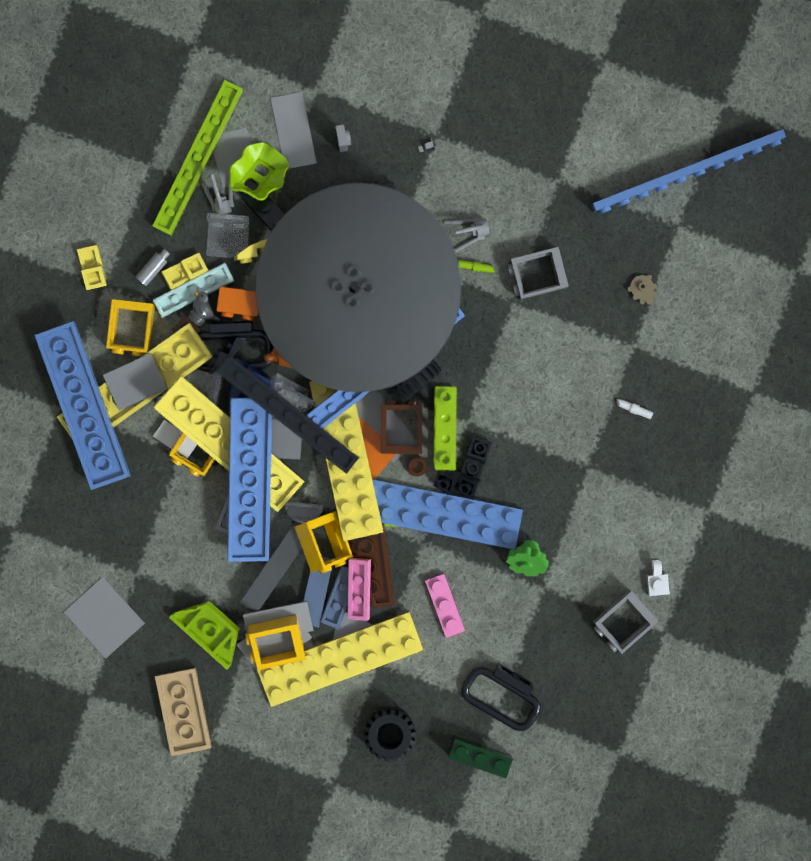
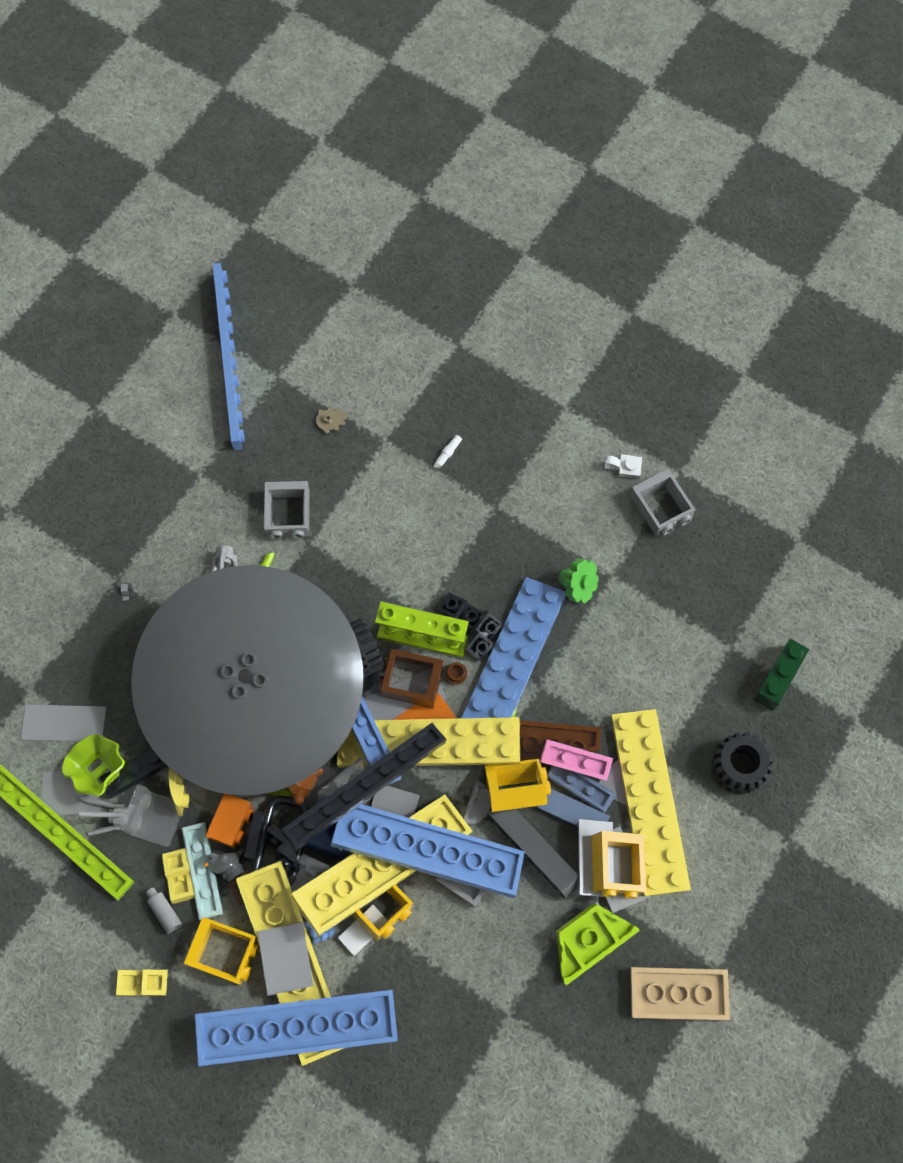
camera: 80 degrees left, 20 degrees down
light grey piece [64,577,145,659] -> none
light grey plate [336,124,351,152] -> none
bright pink plate [425,573,465,638] -> none
black bar [461,663,541,731] -> none

